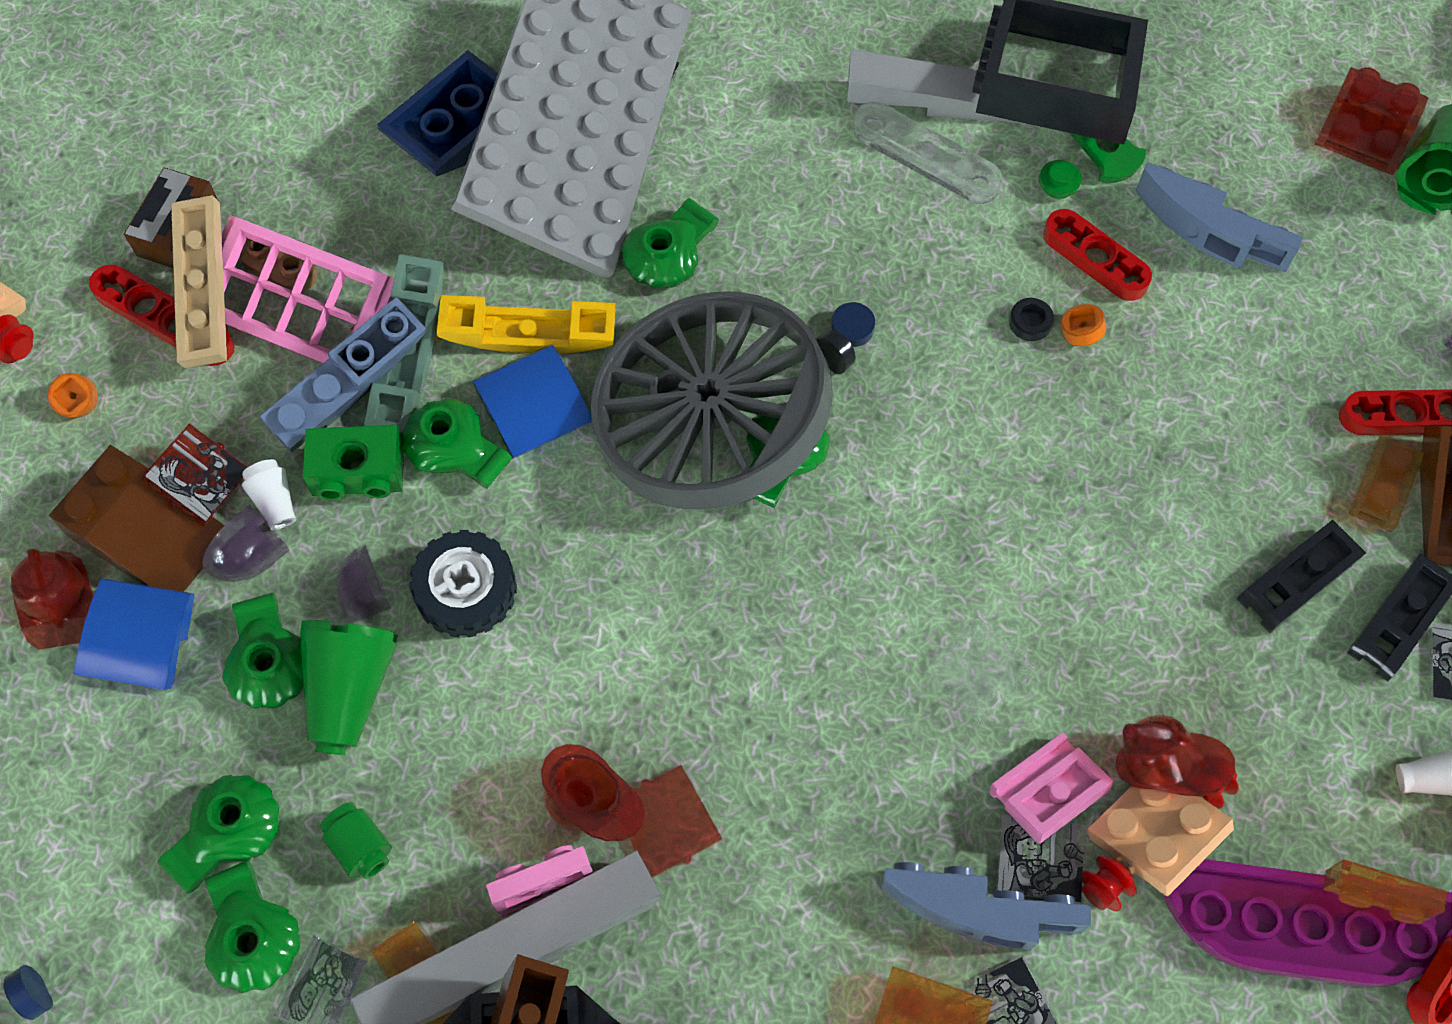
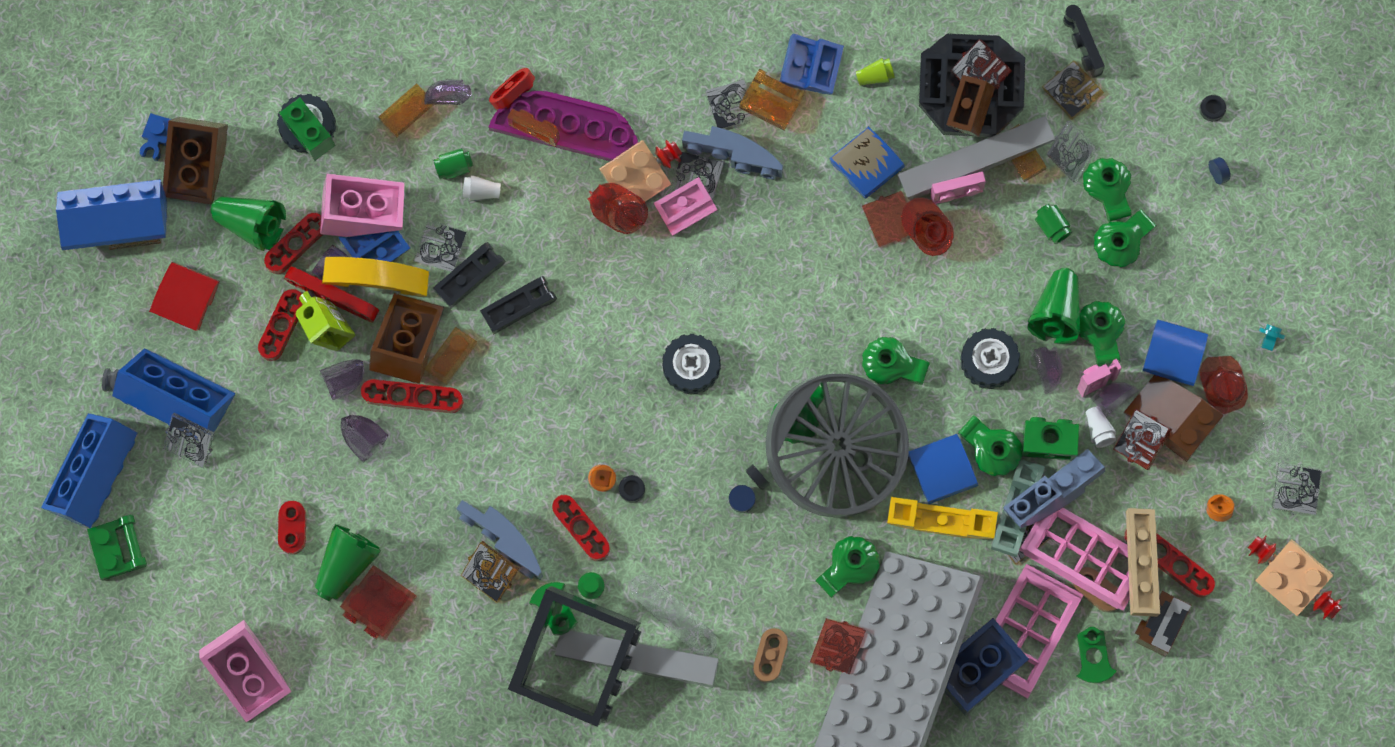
camera: 165 degrees left, 10 degrees up
none -> piece [460,541,520,603]
none -> black wheel [662,334,721,395]
none -> medium nougat plate [753,628,788,683]
none -> clear red piece [810,618,866,675]
none -> slope [829,126,905,199]
none -> green animal [862,337,930,385]
none -> bright pink piece [996,564,1083,699]
none -> green piece [1076,627,1116,683]
none -> bright pink plate [1077,359,1122,397]

